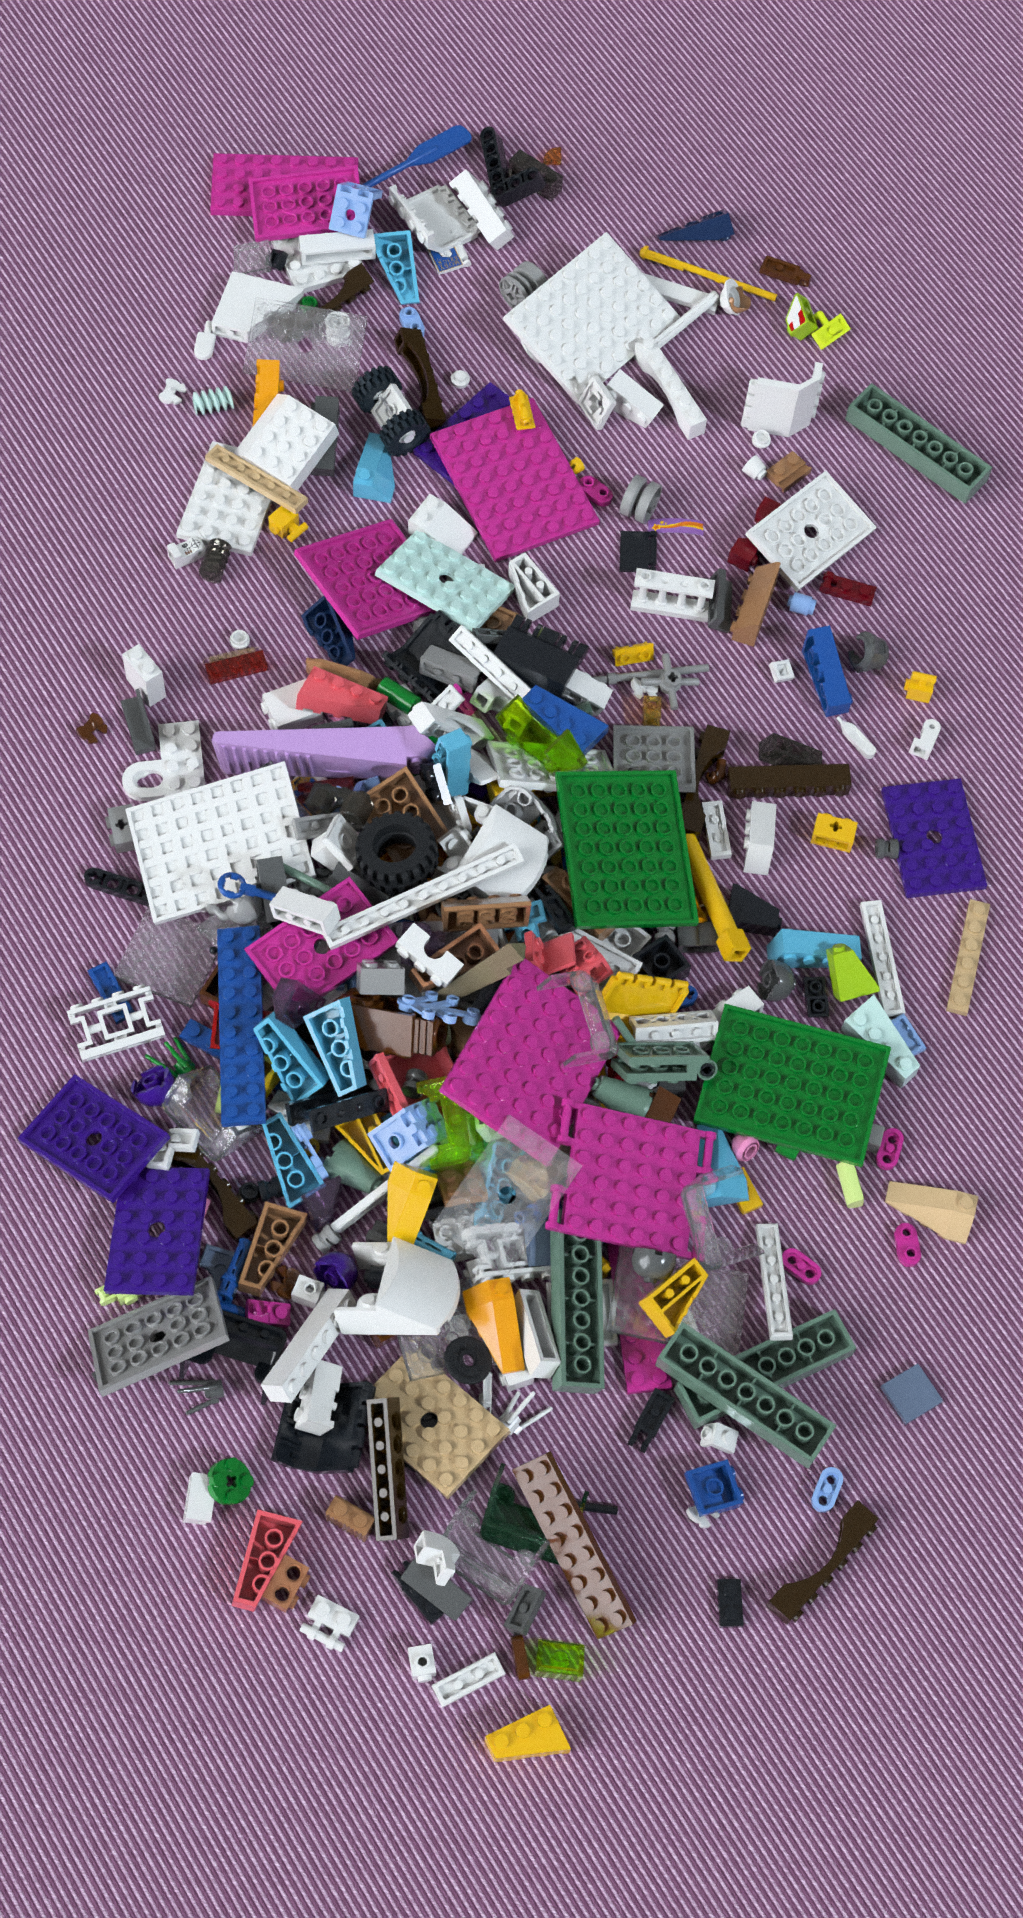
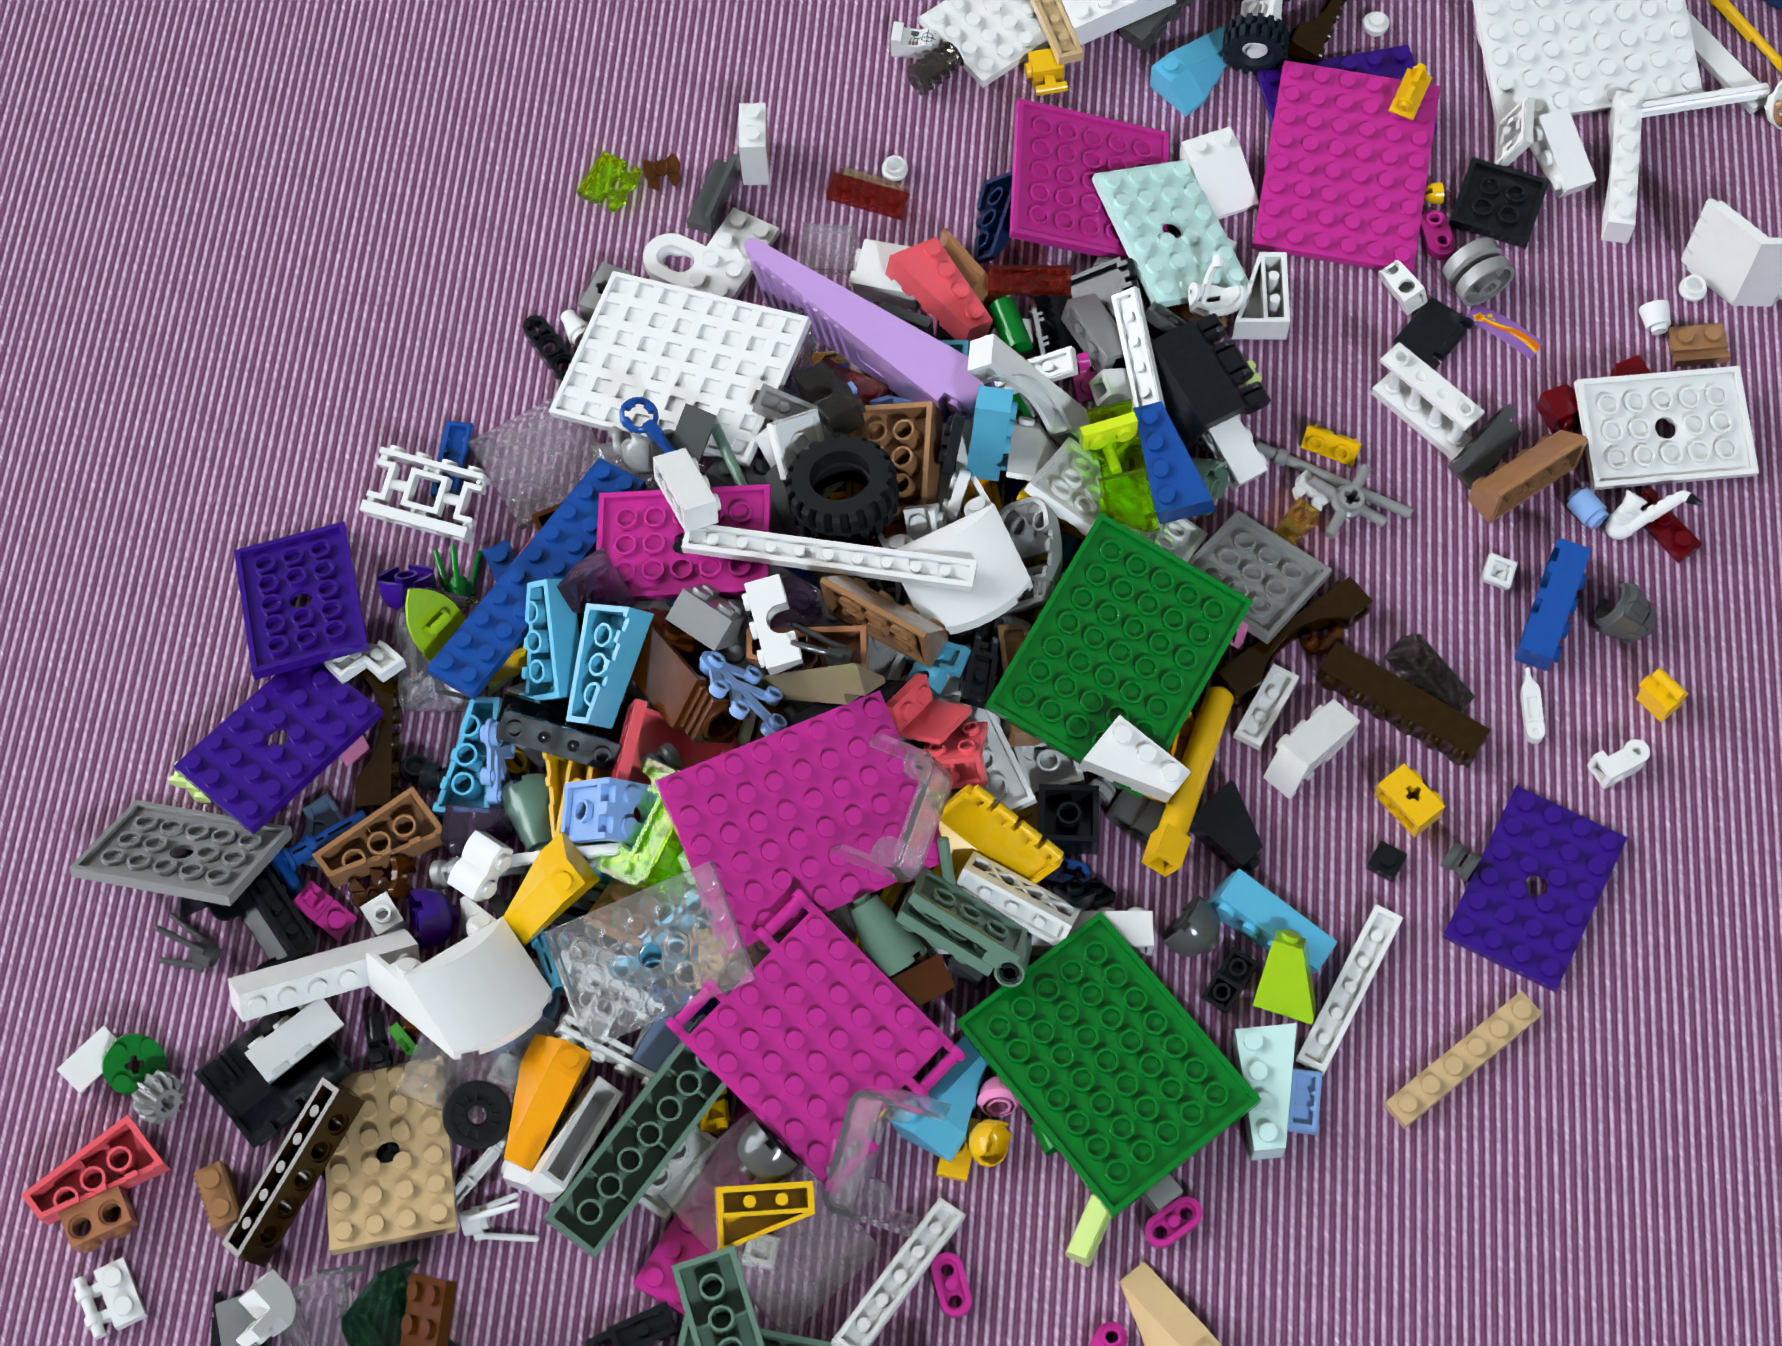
camera: 45 degrees right, 0 degrees up
none -> light grey gear [131,1069,187,1125]
none -> black bar [364,1012,393,1071]
none -> reddish brown piece [388,855,416,899]
none -> bright green tile [388,1022,421,1059]
none -> lime shield [405,588,466,663]
none -> white brick [447,830,513,903]
none -> white cone [560,309,588,348]
none -> clear neon green plate [576,151,643,213]
none -> dark grey plant [790,622,854,671]
none -> clear tile [800,223,857,275]
none -> yellow hair [969,1119,1012,1167]
none -> clear red plate [988,265,1072,295]
none -> black slope [1053,877,1116,909]
none -> white wedge [1077,715,1191,803]
none -> neon yellow plate [1079,412,1138,474]
none -> white helmet [1188,255,1248,318]
none -> black plate [1366,840,1408,883]
none -> white leg [1378,260,1428,315]
none -> black plate [1449,157,1550,249]
none -> white piece [1605,489,1703,540]

